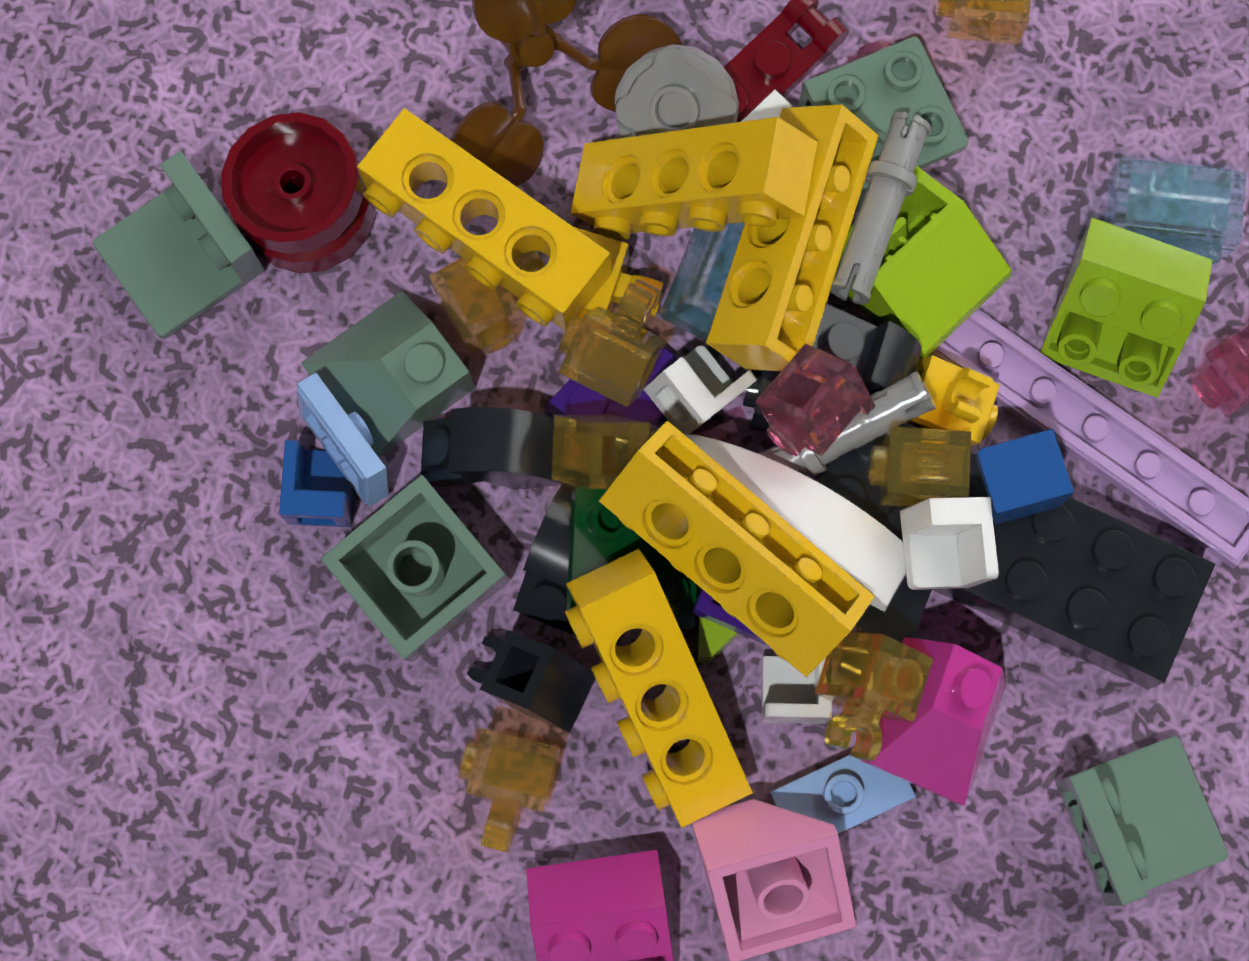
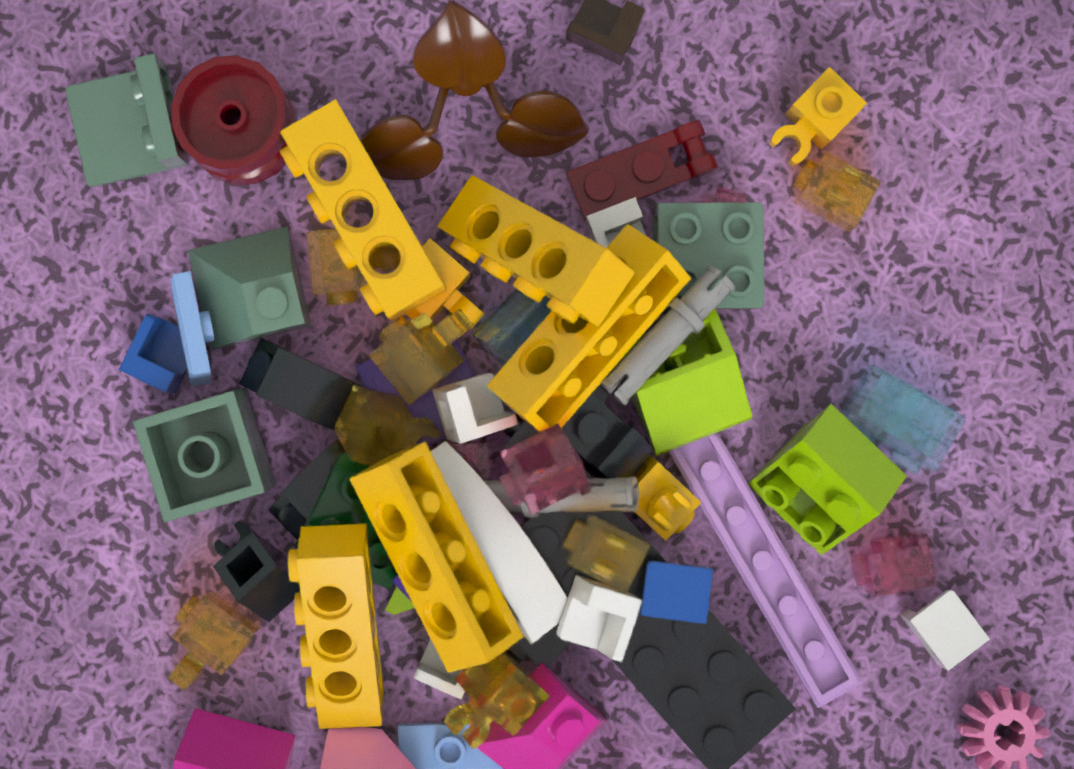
camera: 20 degrees right, 10 degrees up
light grey tile [614,44,739,138] -> none

